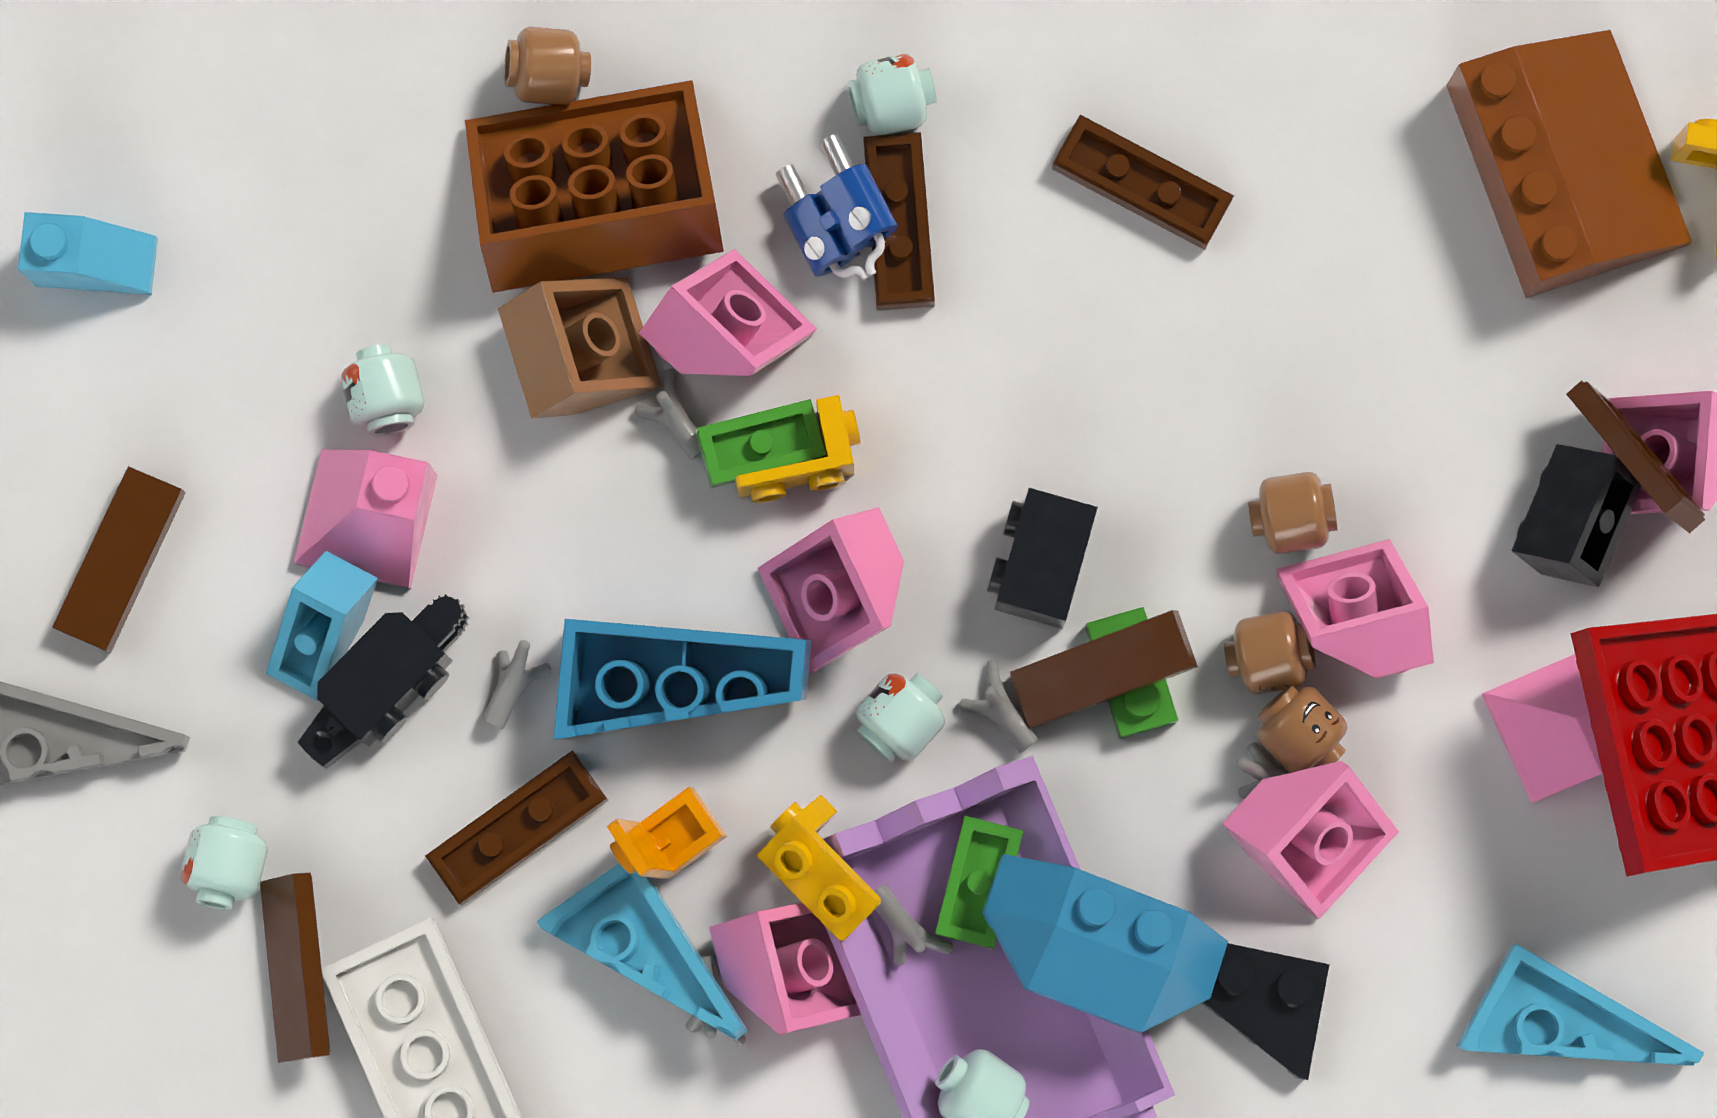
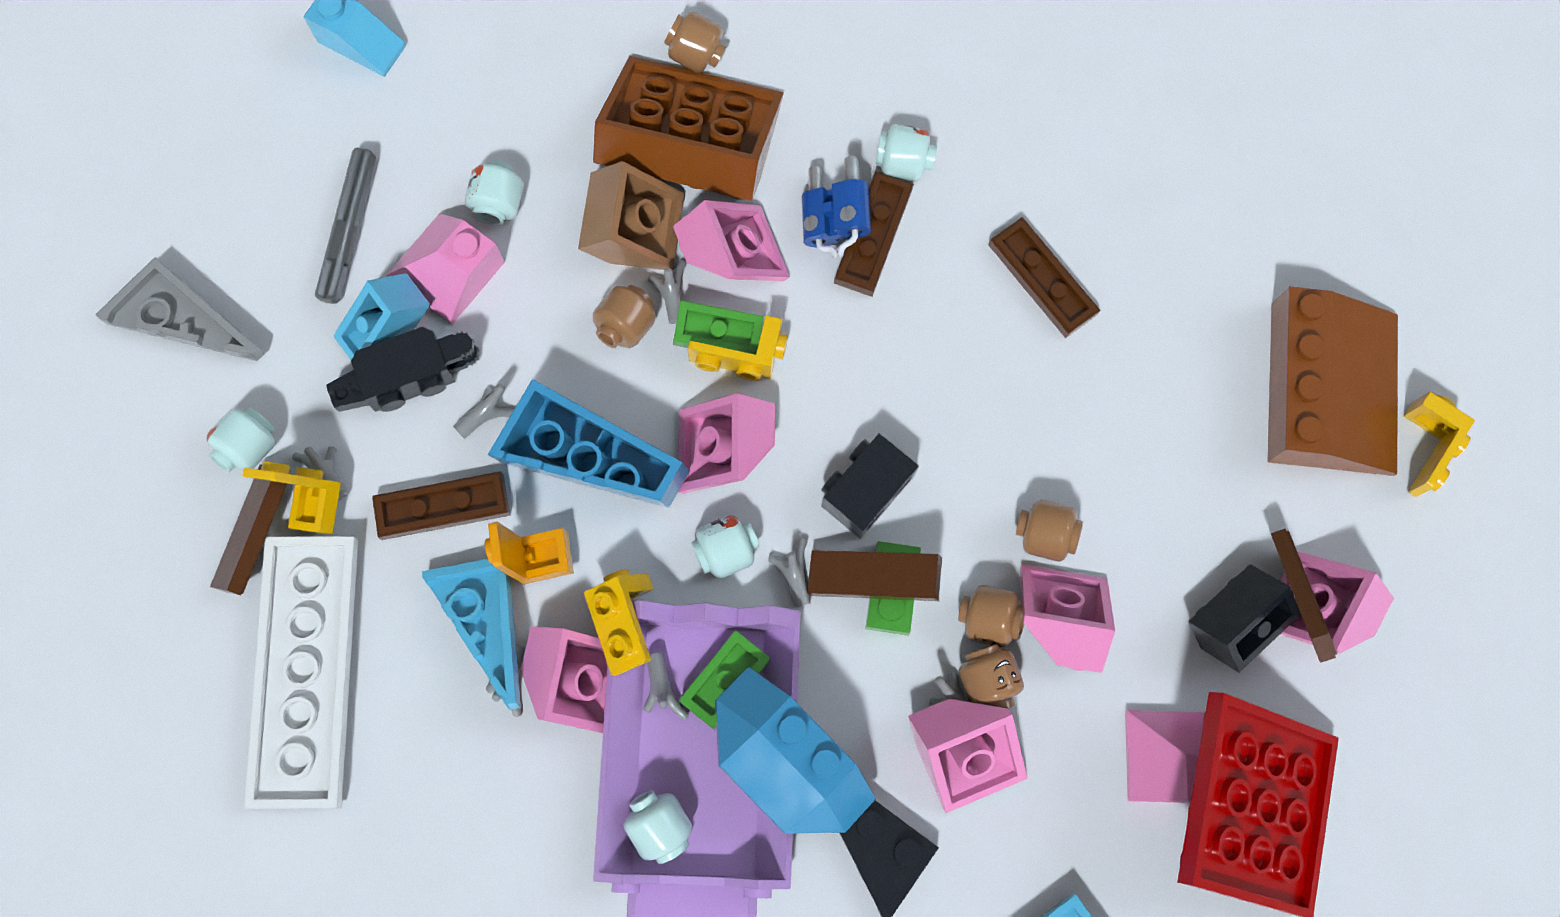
camera: 20 degrees right, 5 degrees down
reddish brown tile [52,466,186,653] -> none
none -> yellow bracket [242,461,341,534]
none -> light grey bar [292,446,349,501]
none -> dark grey axle [315,148,376,304]
none -> medium nougat head [593,285,655,348]

